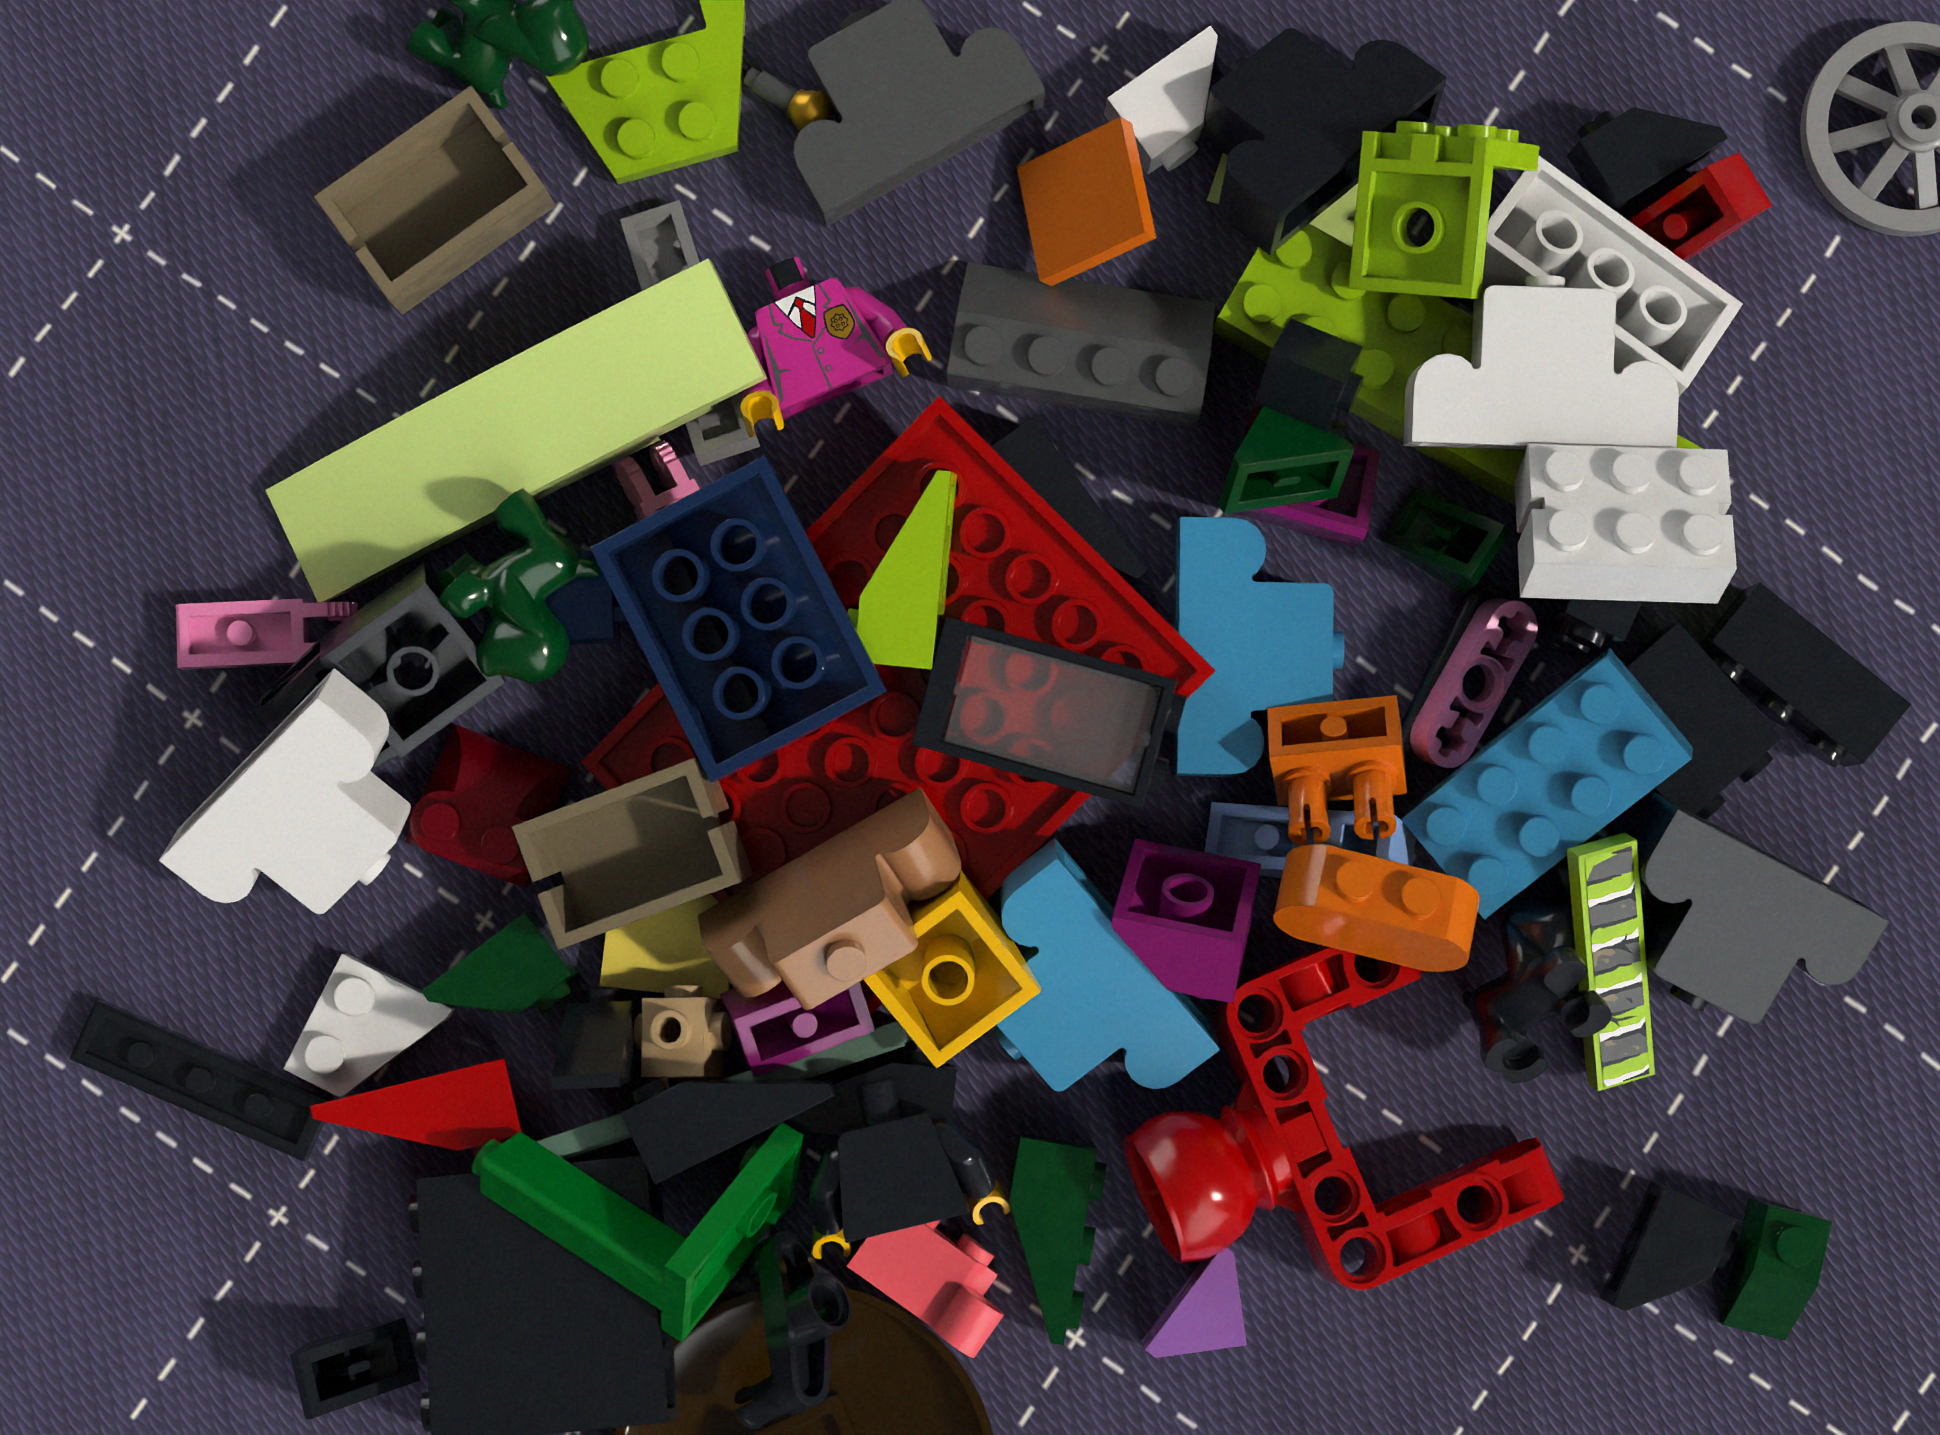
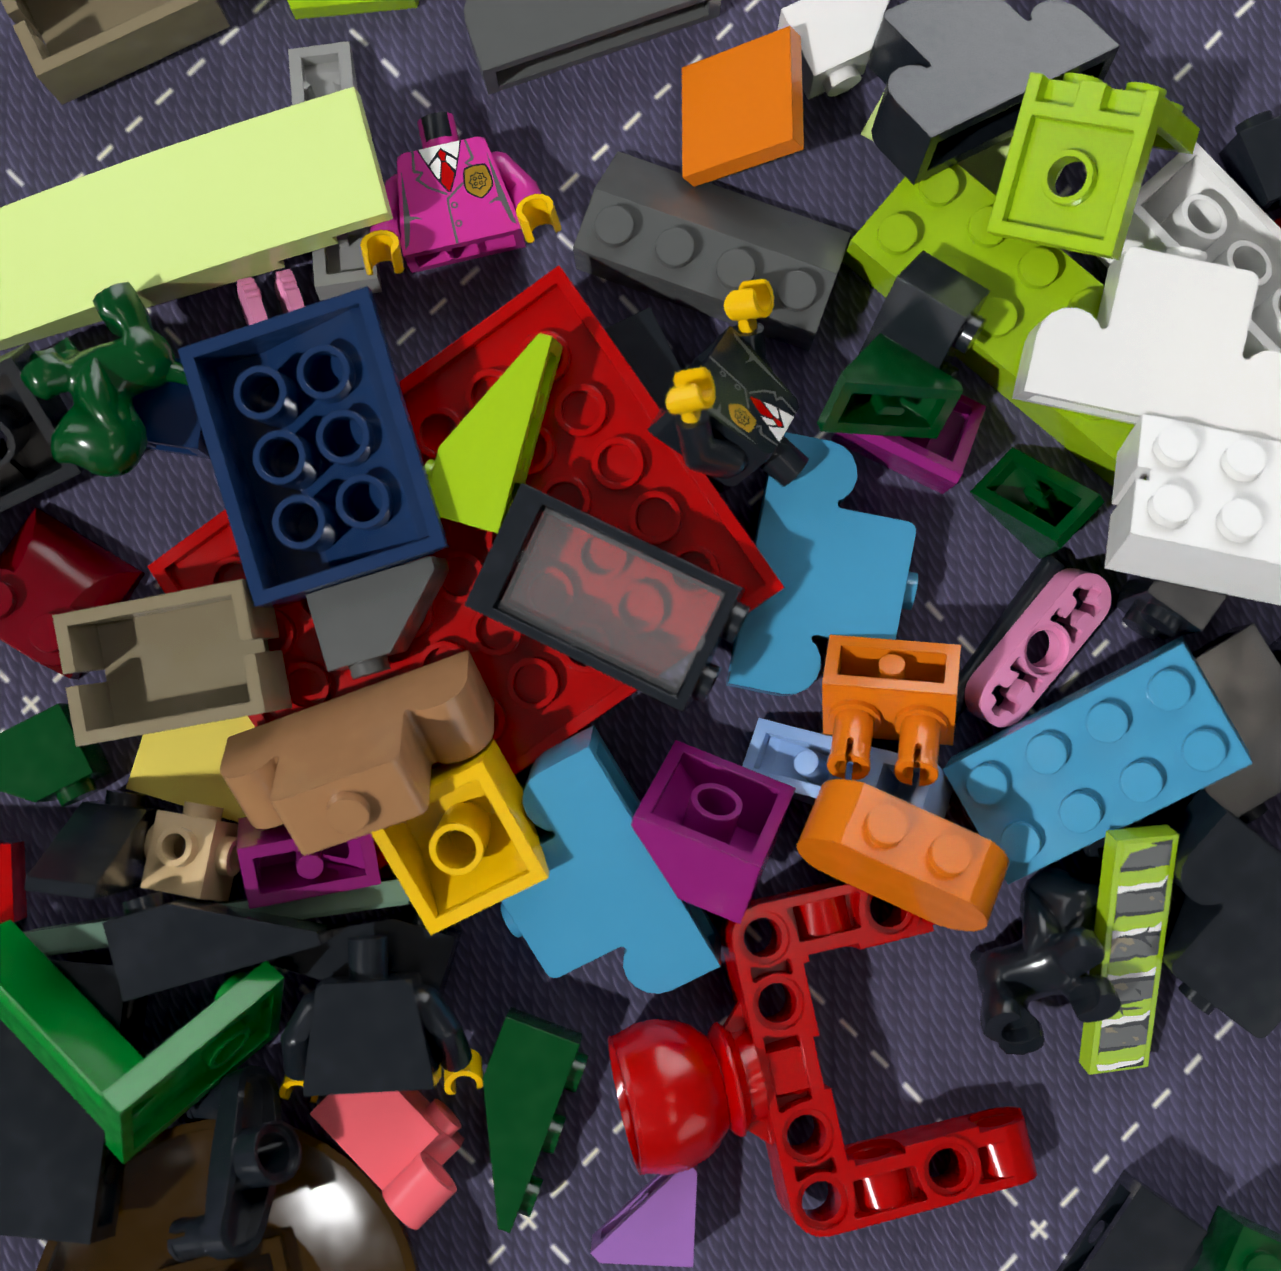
camera: 15 degrees right, 0 degrees up
none -> dark grey slope [306,556,450,679]
none -> black torso [647,279,809,487]

